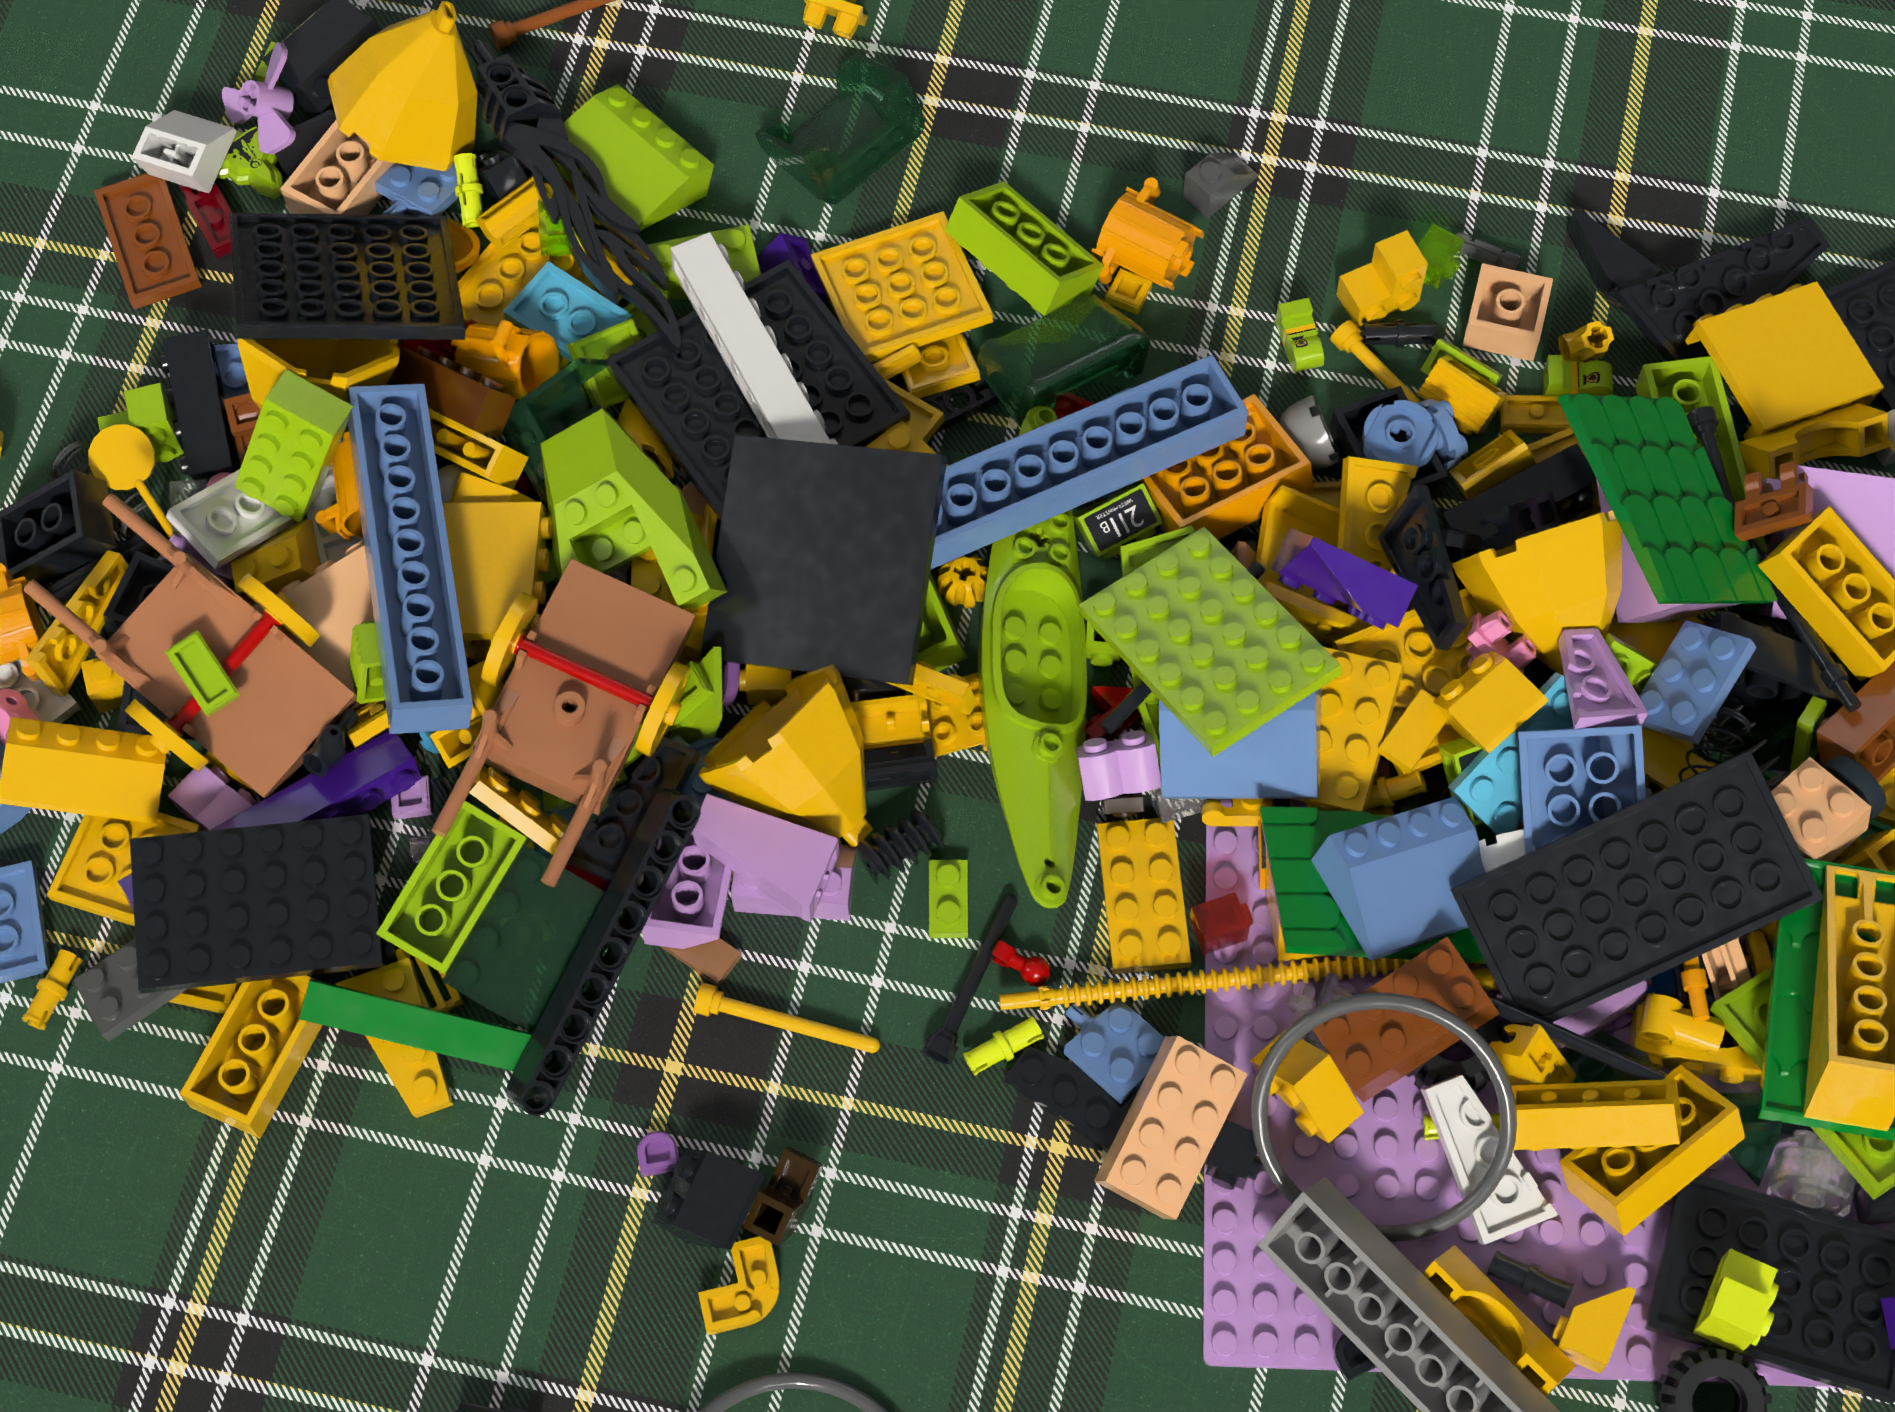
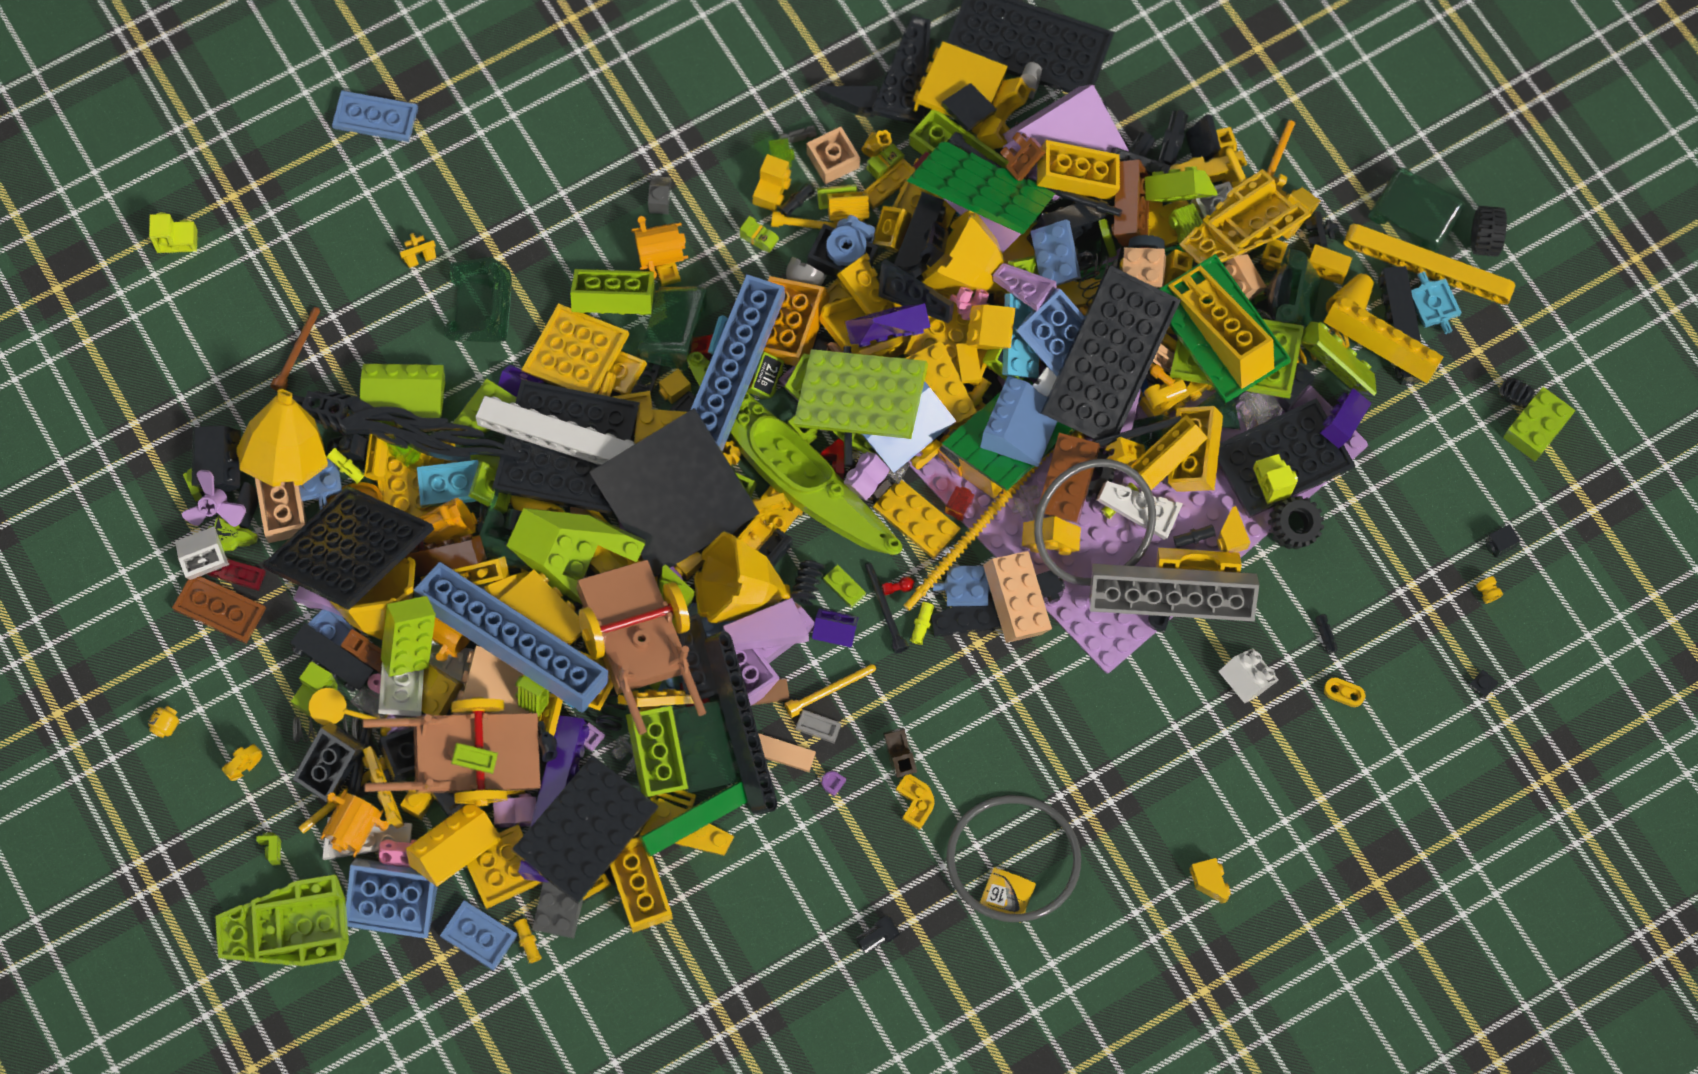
camera: 50 degrees left, 5 degrees up
black slope [652,1149,766,1250] -> none
none -> yellow brick [659,368,691,404]
none -> light nougat tile [730,733,816,772]
none -> light grey tile [795,710,842,744]
none -> dark purple panel [812,608,859,647]
none -> black tile [941,83,997,131]

